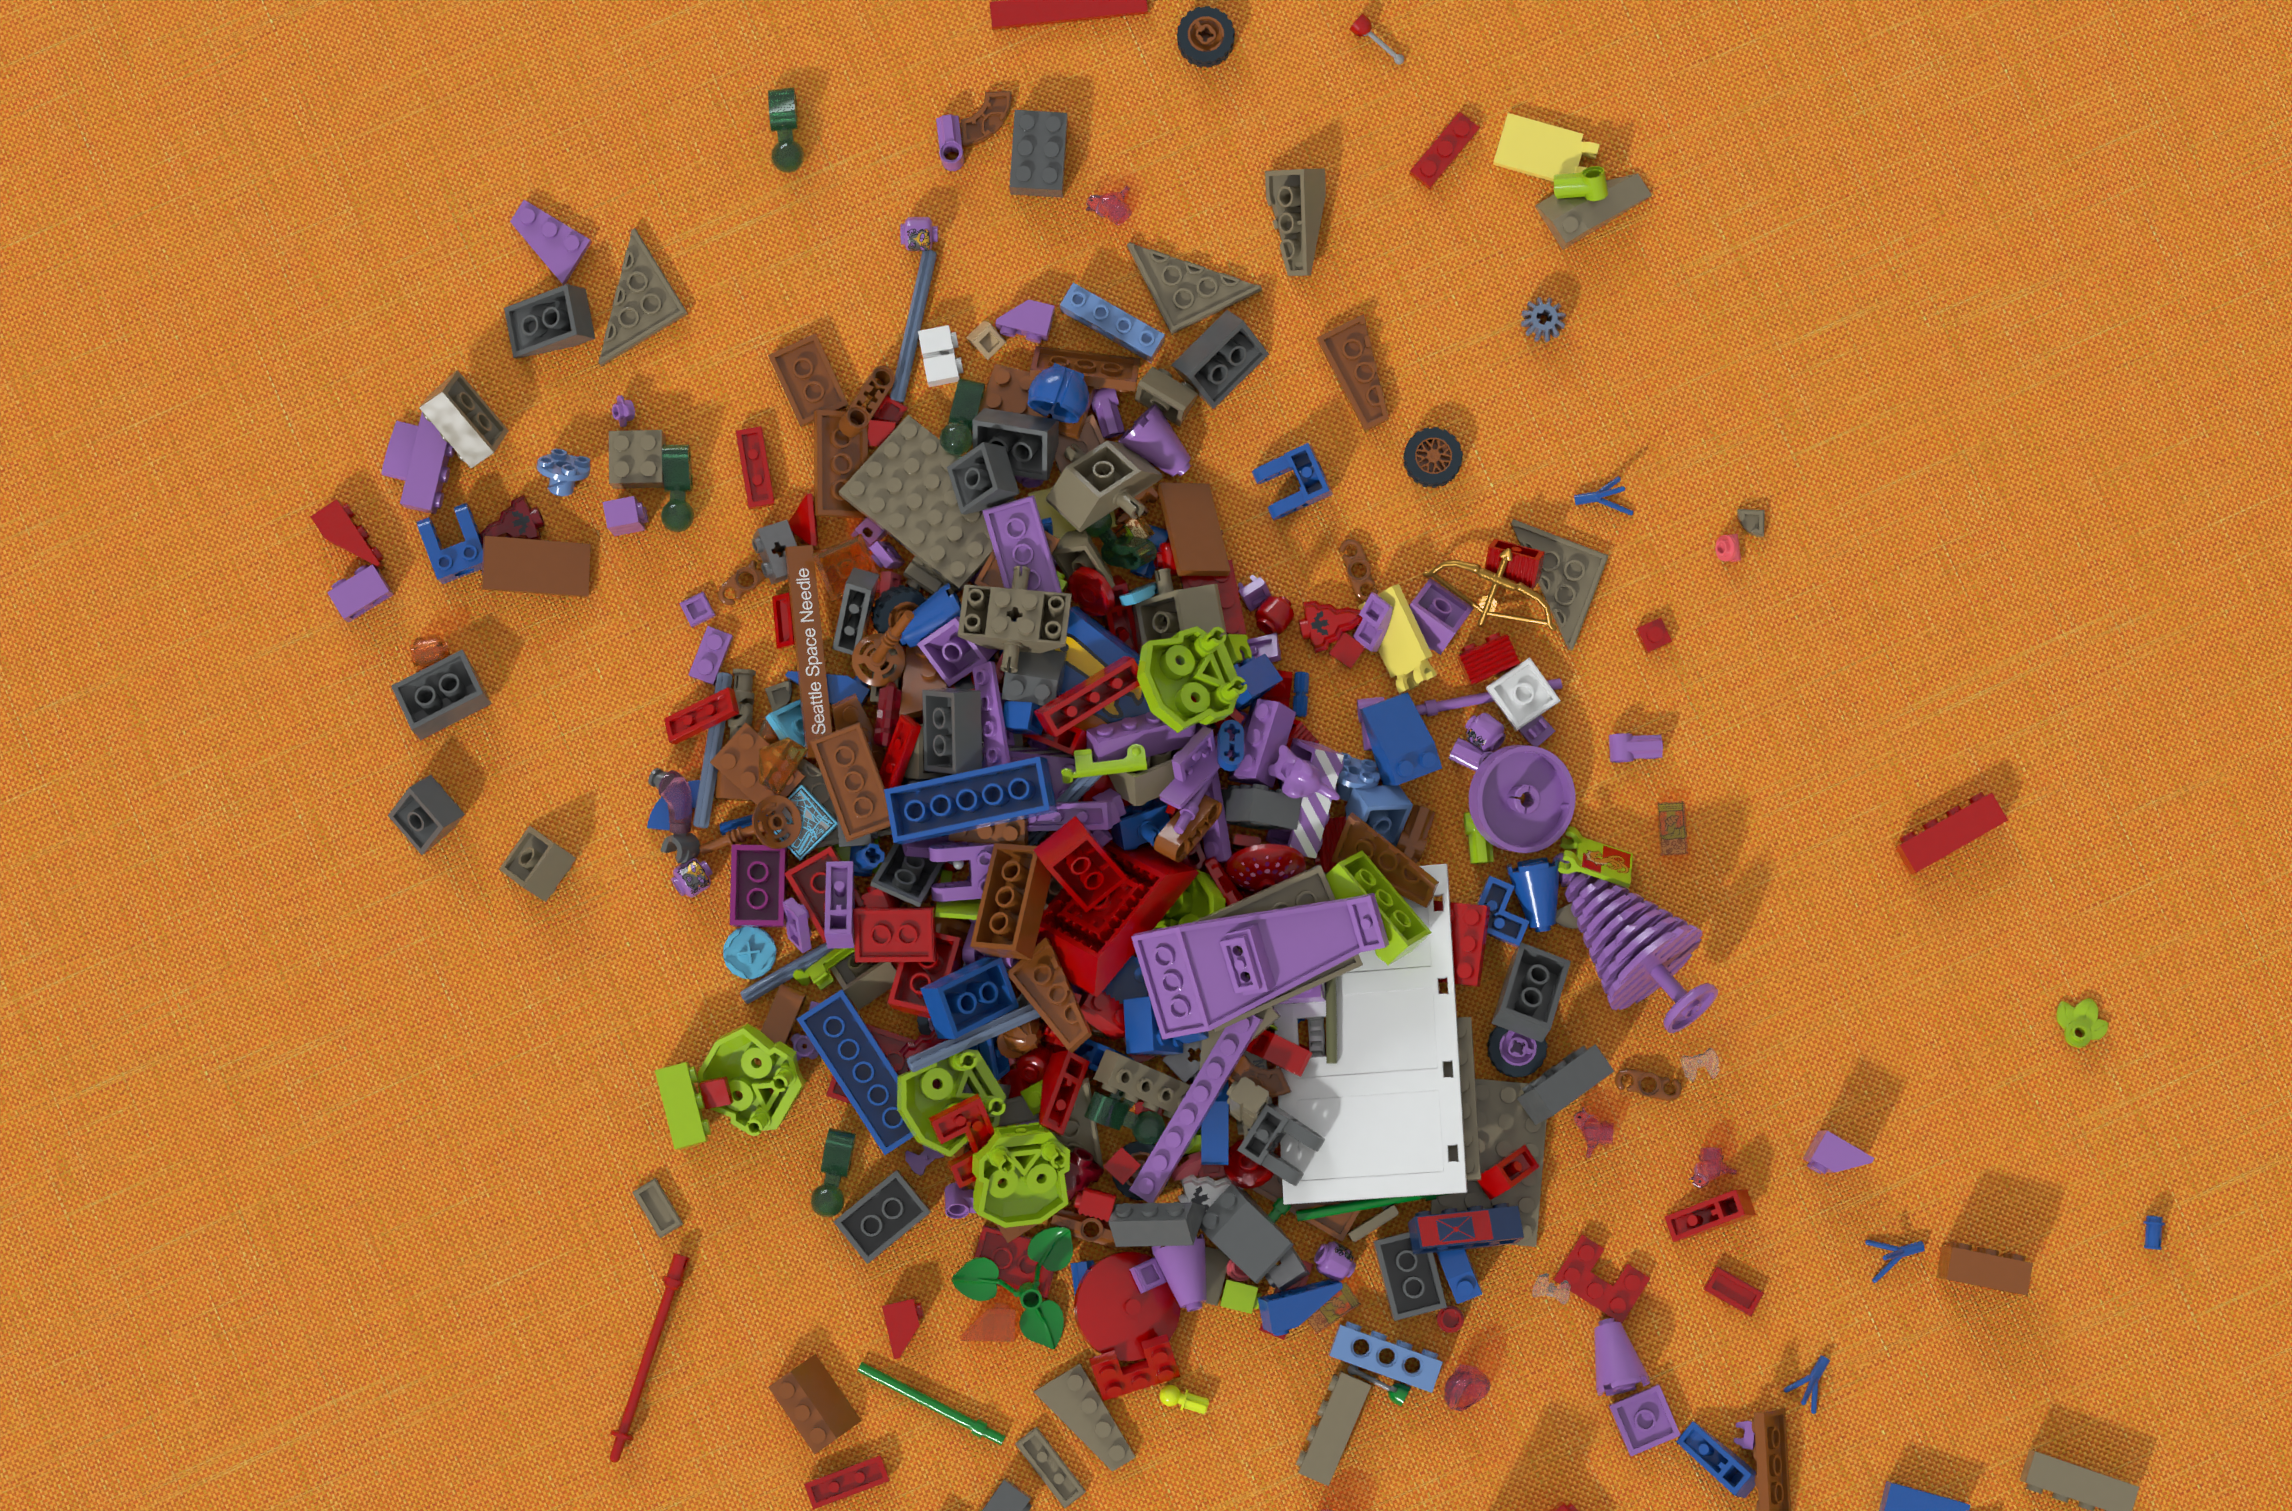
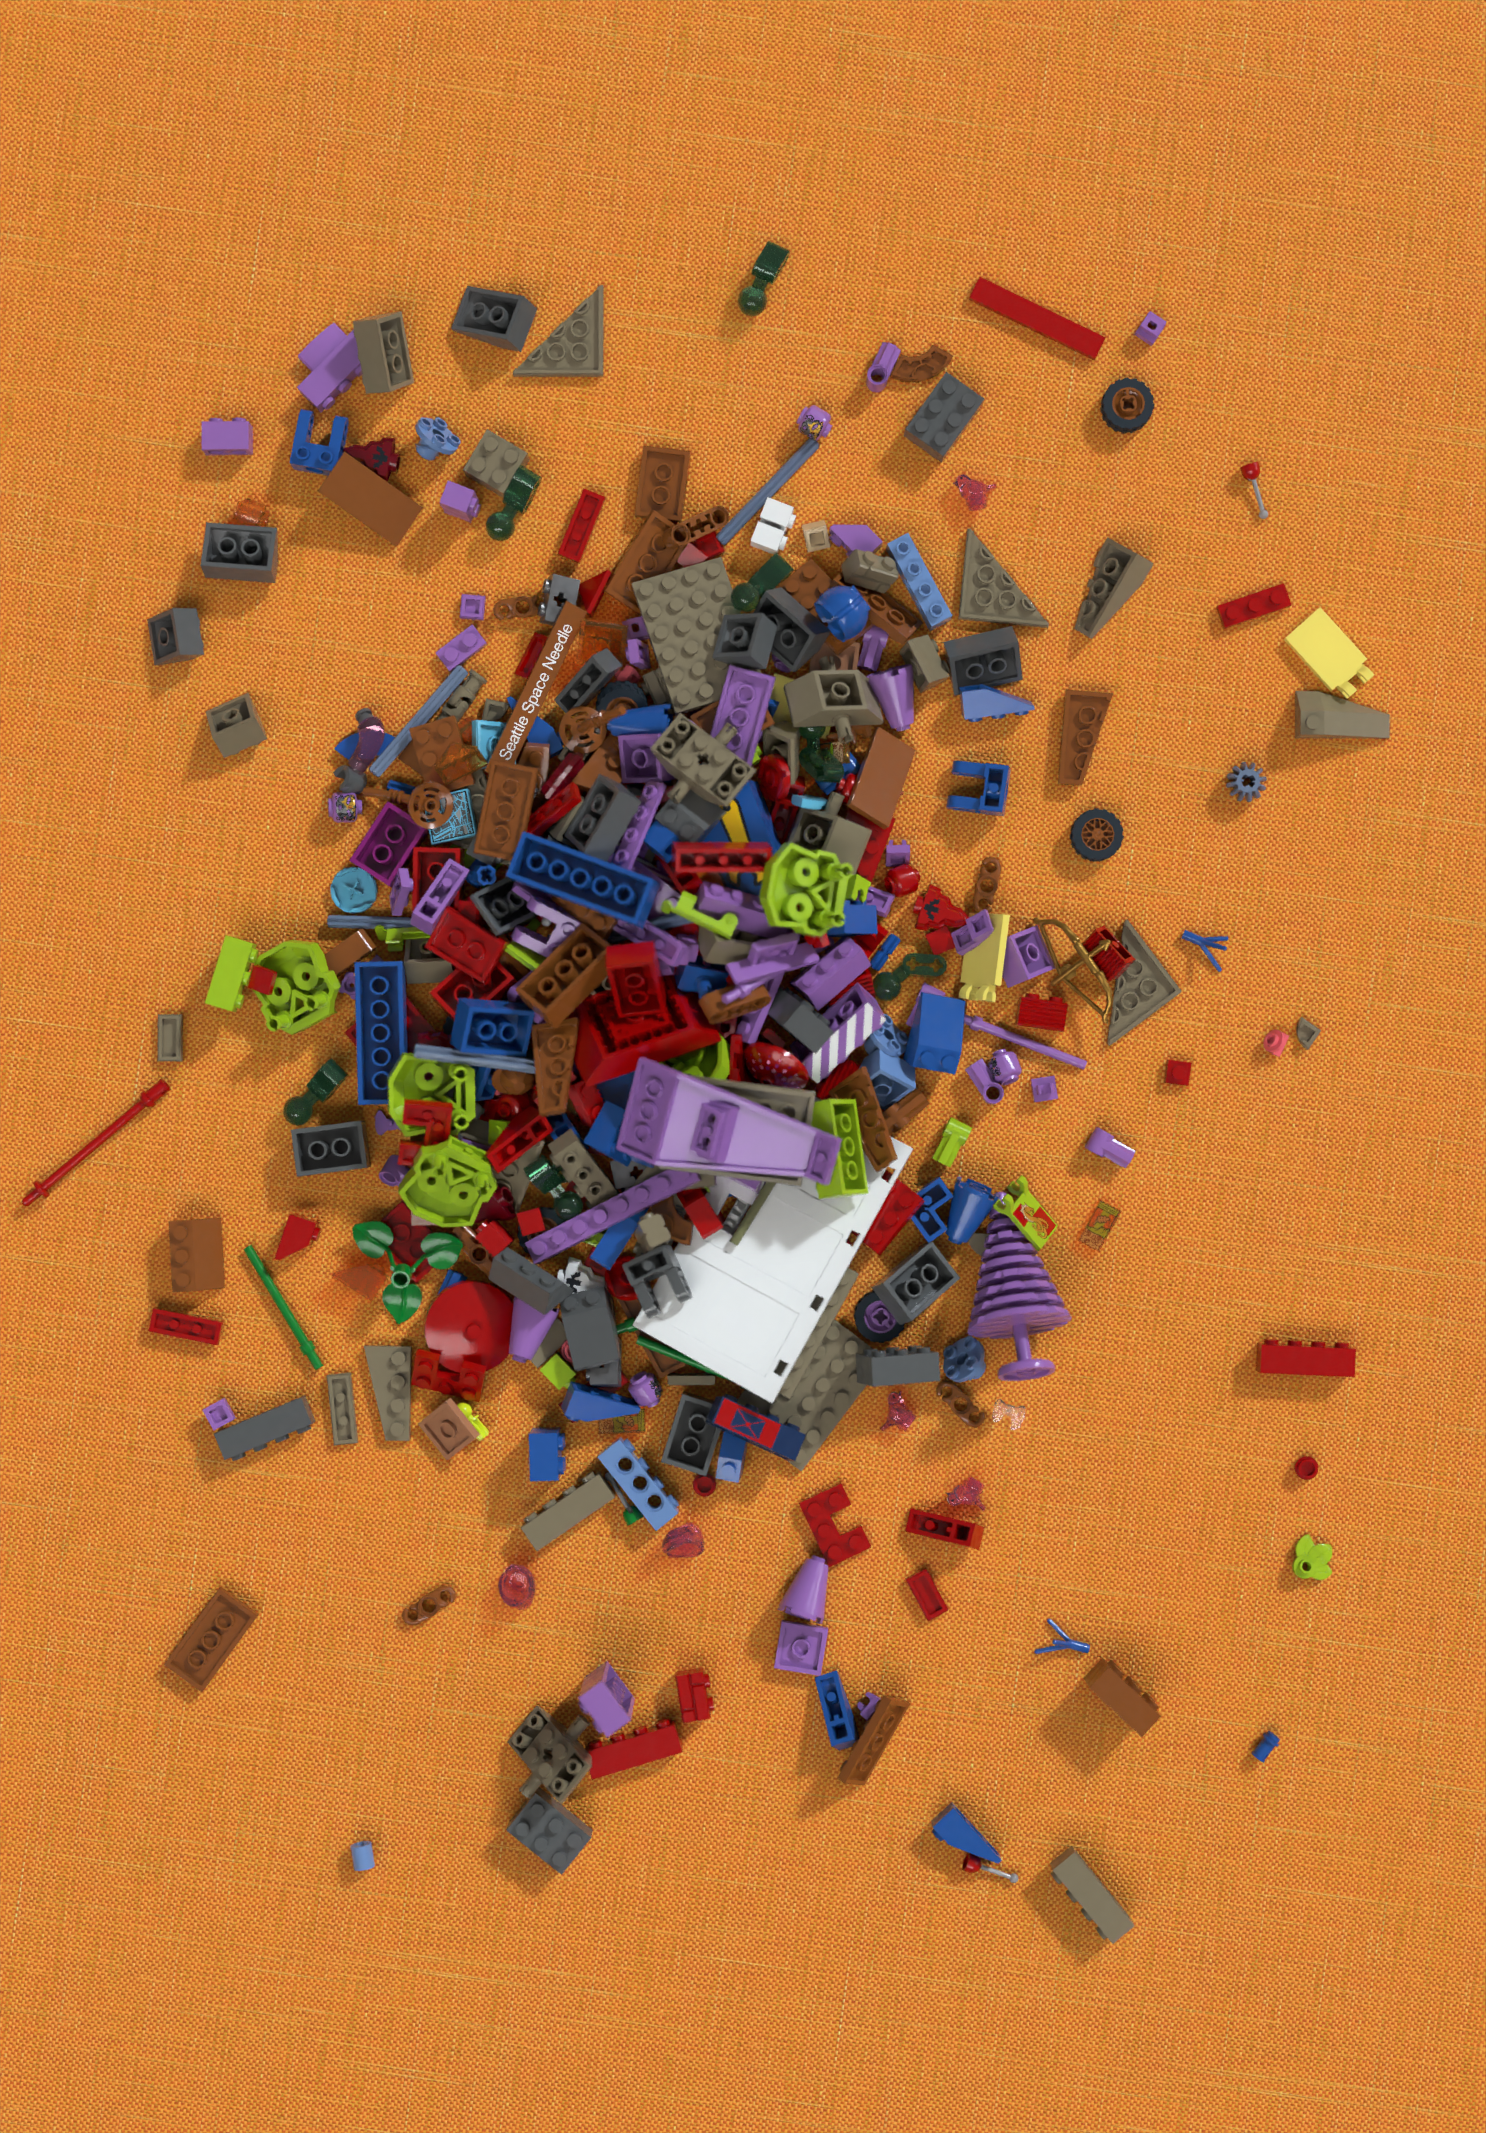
camera: 25 degrees right, 5 degrees up
red slope [310,499,385,570] -> none
medium lavender wing [510,200,592,285] -> none
medium lavender plate [612,395,635,427] -> none
red plate [664,687,740,745] -> none
medium lavender tile [1130,1257,1167,1294] -> none
coral tile [1171,1152,1202,1181] -> none
blue beam [1217,720,1244,771] -> none
medium lavender animal [1268,744,1340,800] -> none
medium lavender piece [1469,745,1575,853] -> none
red slope [1477,1144,1540,1200] -> none
white tile [1486,657,1561,732] -> none
clear piece [1532,1273,1571,1305] -> none
lime piece [1554,166,1608,201] -> none
blue plant [1784,1355,1830,1414] -> none
medium lavender slope [1803,1130,1874,1174] -> none
none -> nougat plate [418,1398,480,1460]
none -> blue brick [529,1427,566,1481]
none -> dark tan brick [841,549,899,593]
none -> clear green beam [873,953,947,1001]
none -> medium blue plate [943,1336,986,1382]
none -> slope [959,684,1035,722]
none -> red plate [1294,1456,1319,1480]

